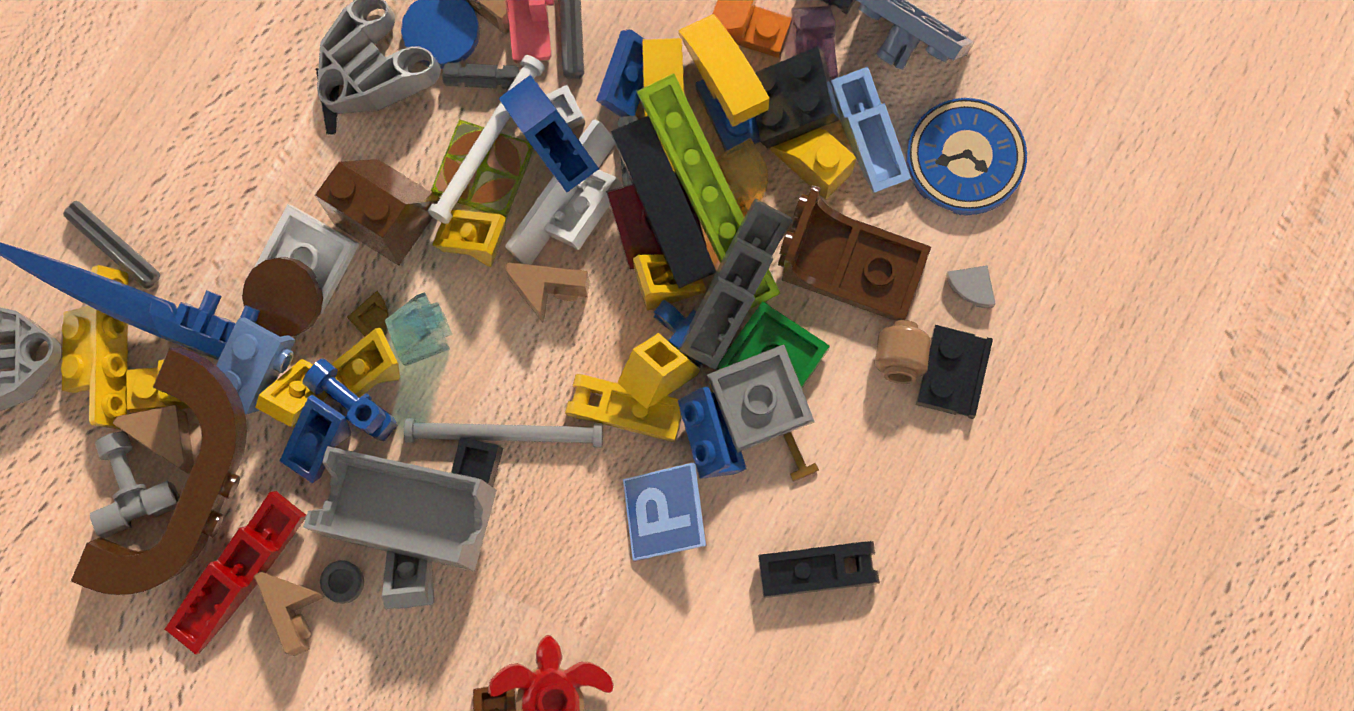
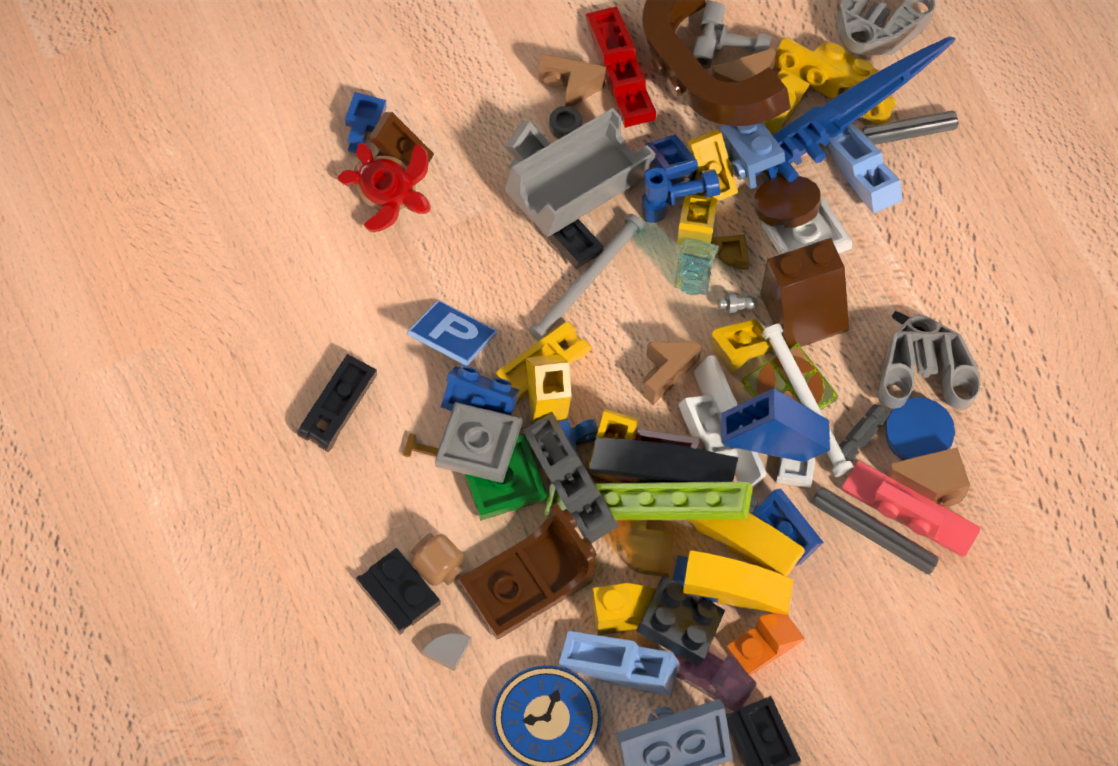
camera: 120 degrees right, 10 degrees down
none -> light grey piece [718,293,757,314]
none -> light blue slope [826,123,903,213]

